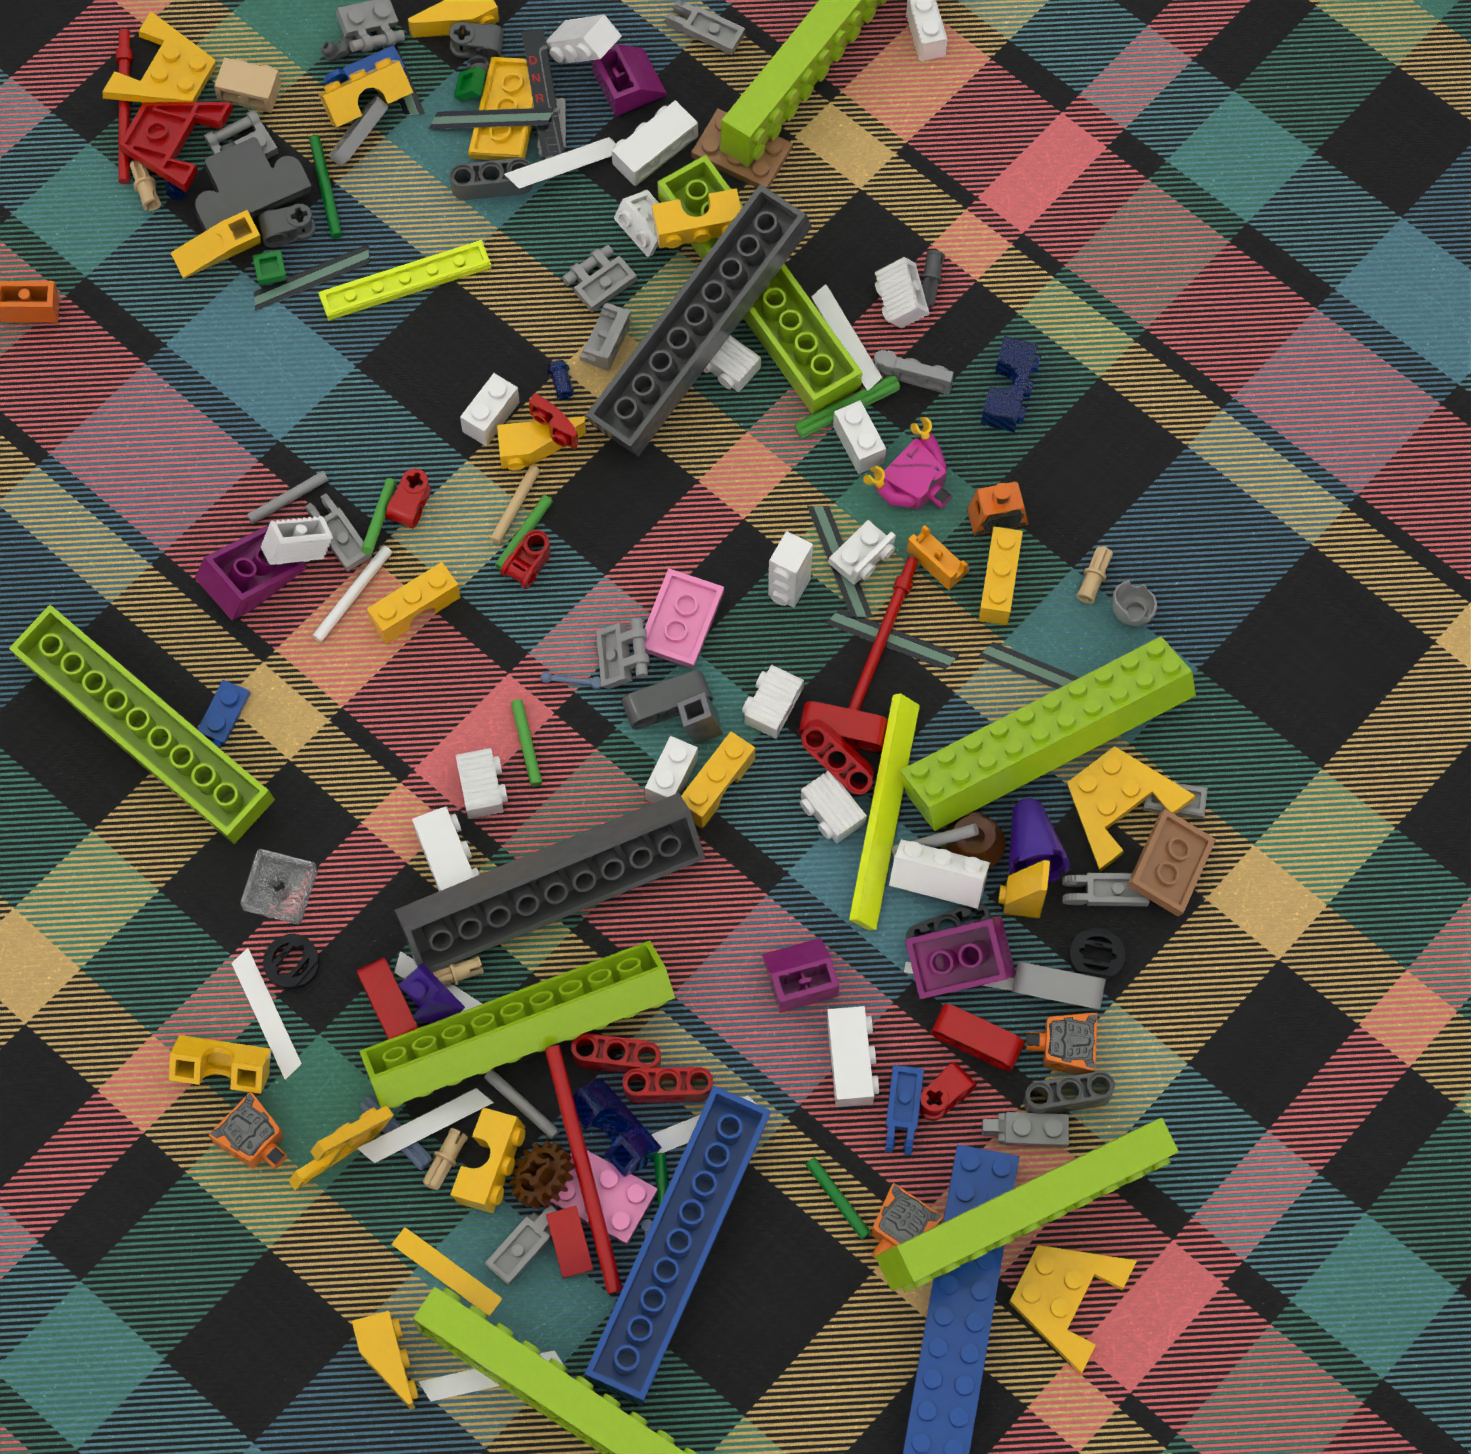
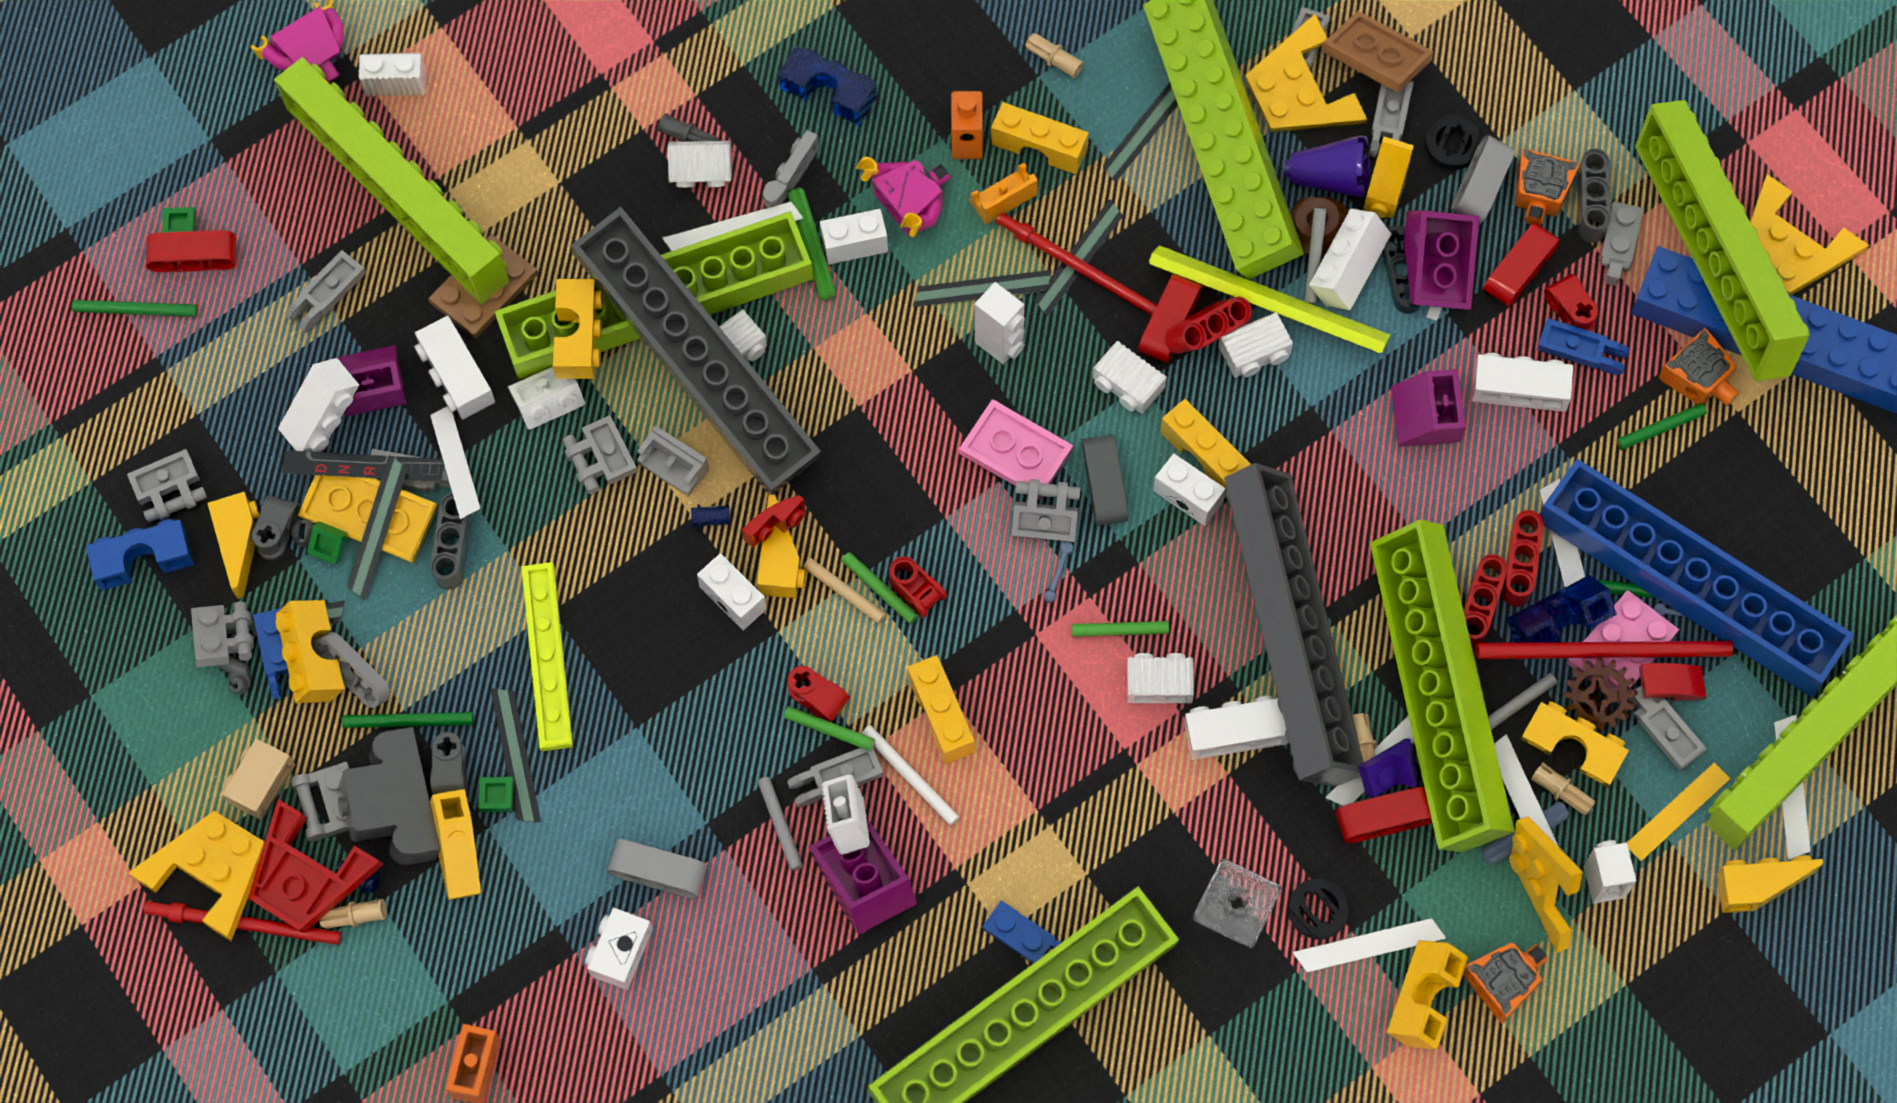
camera: 75 degrees left, 0 degrees up
flat silver brick [677,692,723,745] -> none
white bracket [828,520,896,585] -> none
light grey hair [1112,580,1158,626] -> none
none -> white brick [585,907,653,990]
none -> light grey beam [607,839,708,899]
none -> white brick [1584,840,1636,904]

